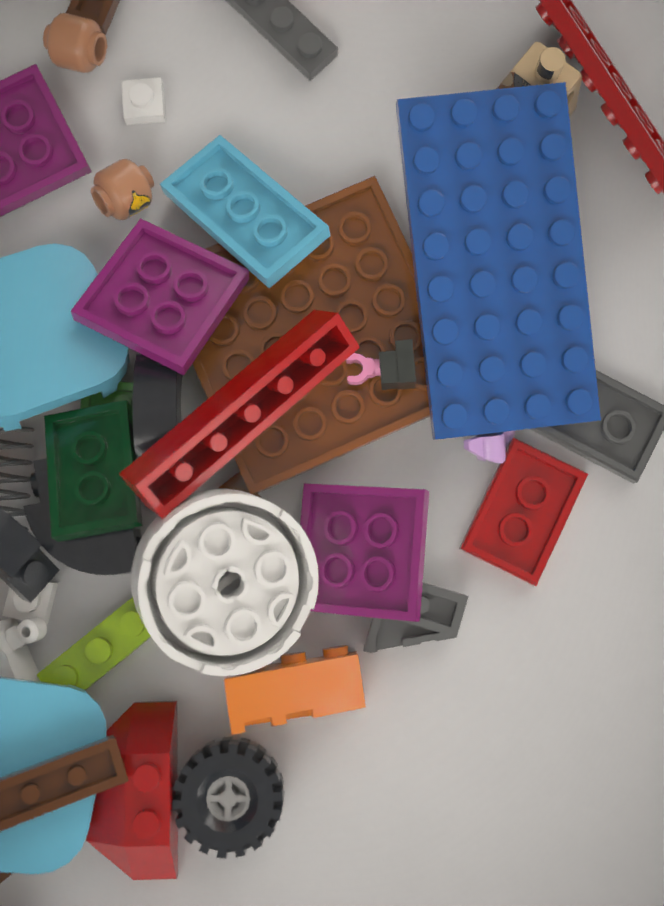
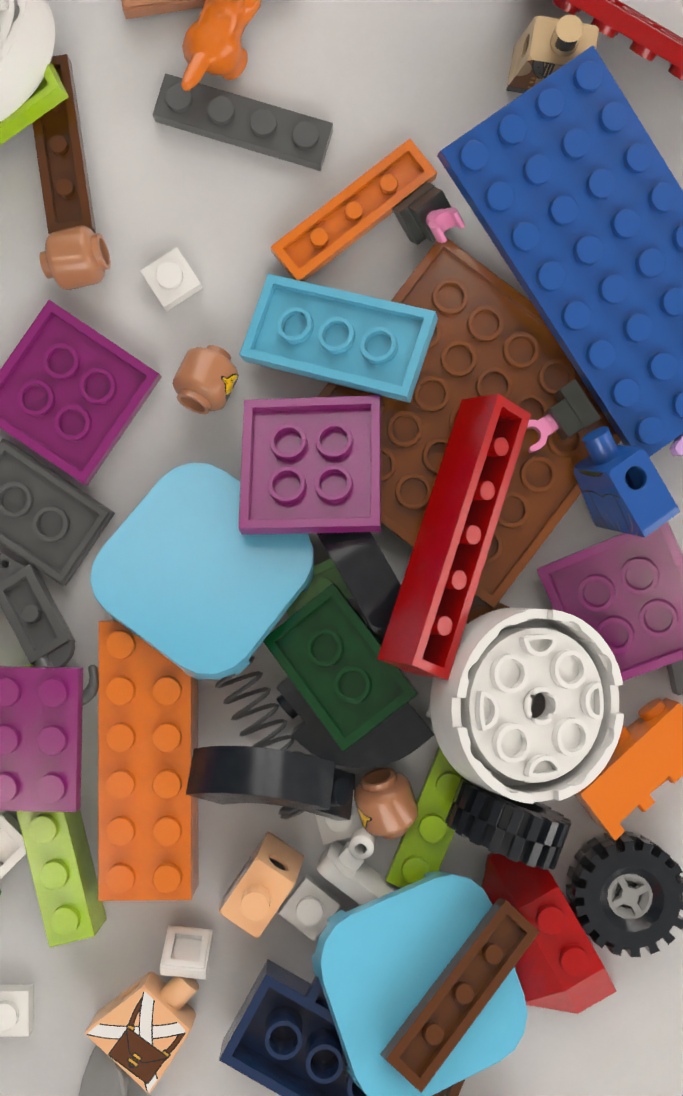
camera: 25 degrees left, 5 degrees up
none -> orange plate [271,138,437,282]
none -> nougat head [354,768,418,839]
none -> pearl dark grey piece [392,182,465,245]
none -> black wheel [445,777,572,870]
none -> blue torso [573,426,680,538]

